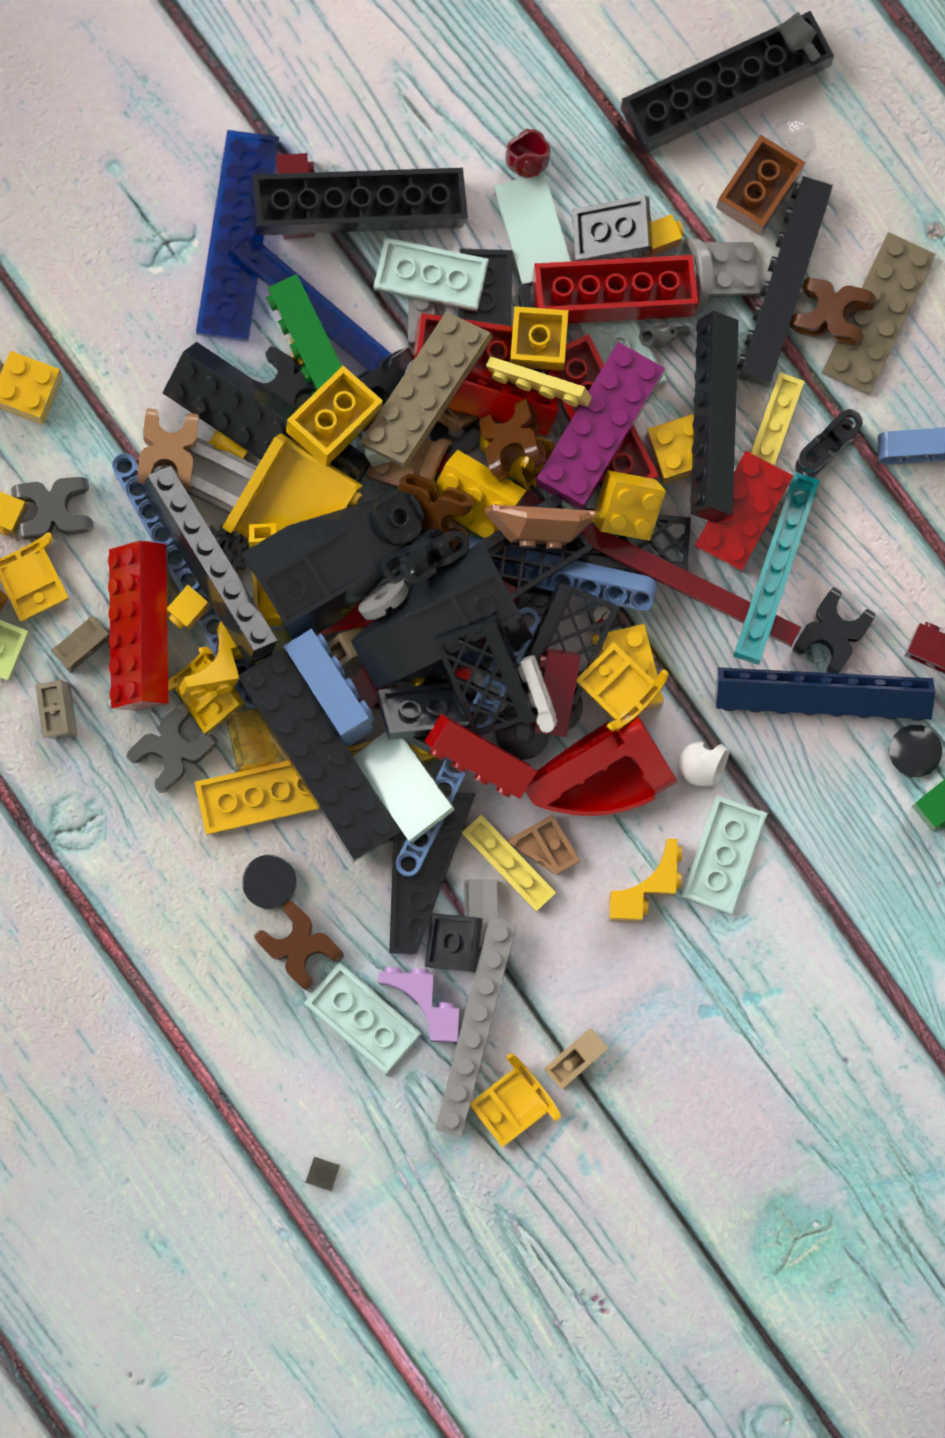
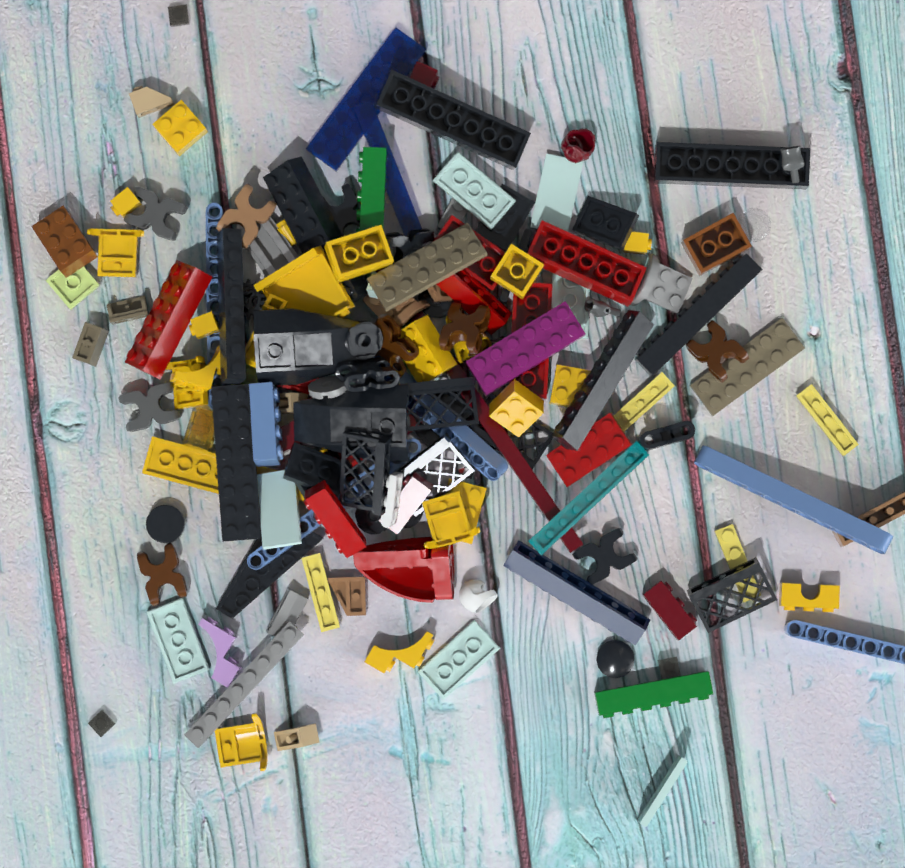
camera: 30 degrees right, 5 degrees up
black tile [424,913,483,973] -> none
nougat wedge [485,505,597,549] -> none
light yellow plate [486,356,592,407] -> none

